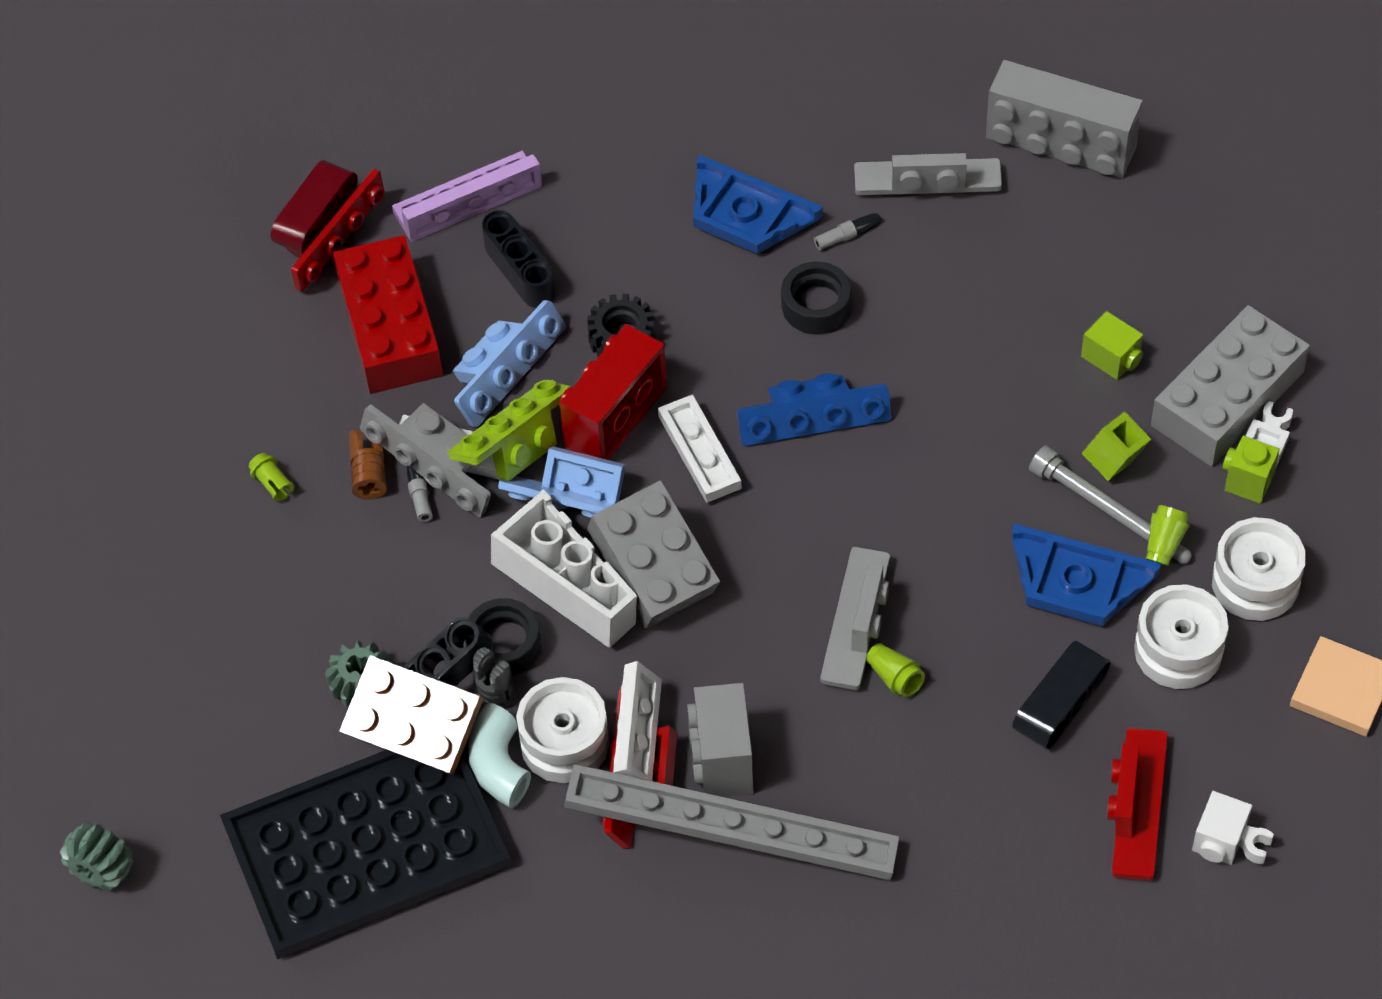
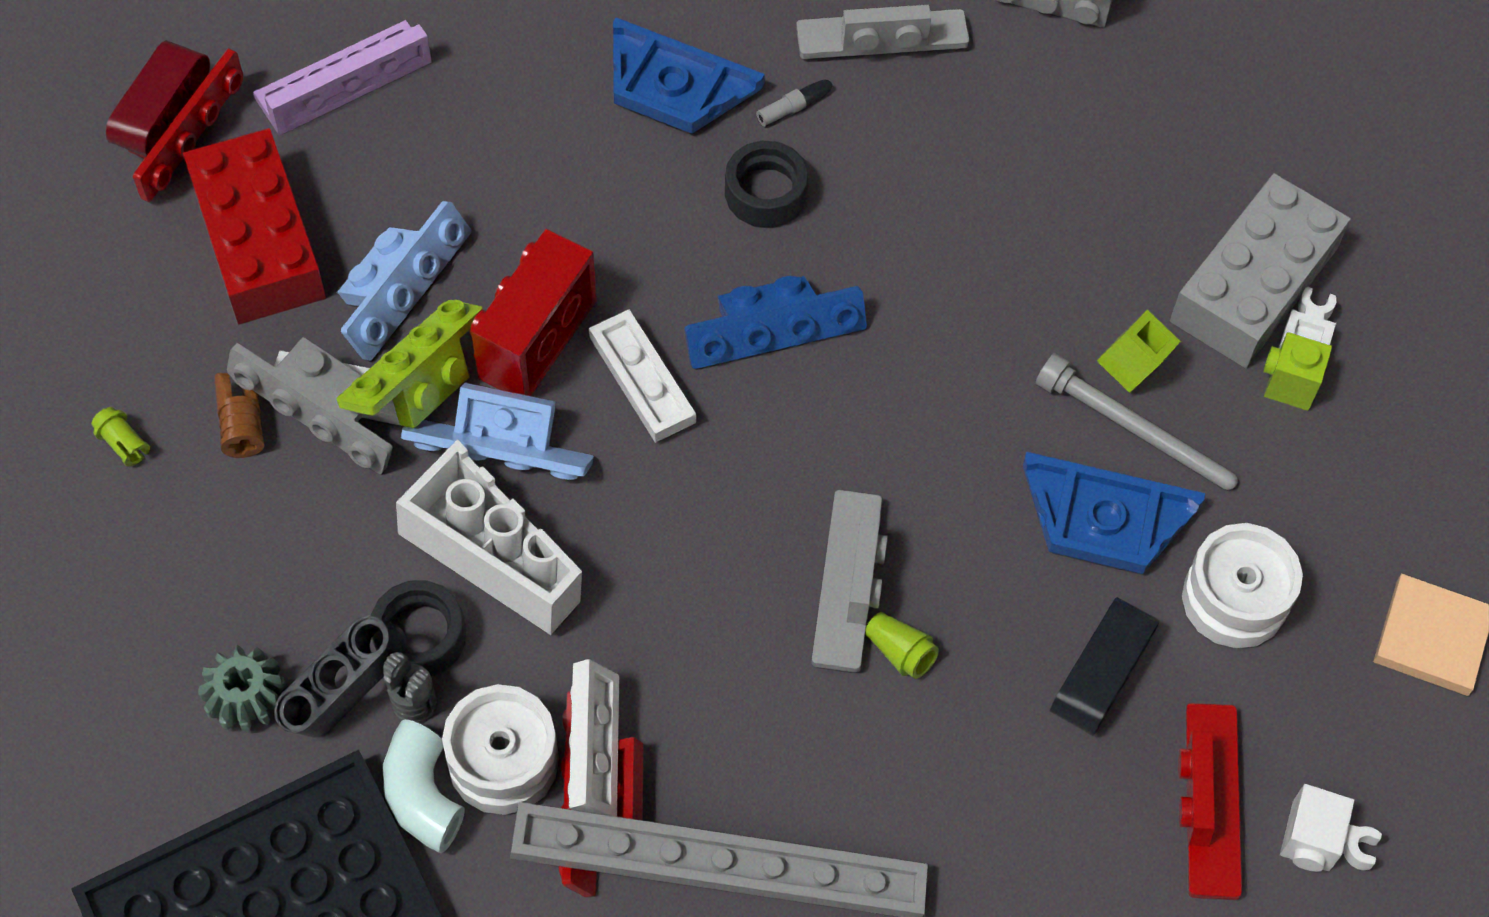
camera: 10 degrees left, 5 degrees up
plate [340,655,483,775] -> none
light grey piece [406,466,433,522] -> none
black beam [482,210,555,308] -> none
black tyre [587,294,656,357] -> none
light grey brick [587,480,720,630] -> none
light grey brick [687,683,753,797] -> none
lime brick [1081,311,1143,380] -> none
lime cone [1146,505,1190,566] -> none
white wheel [1212,517,1305,621] -> none

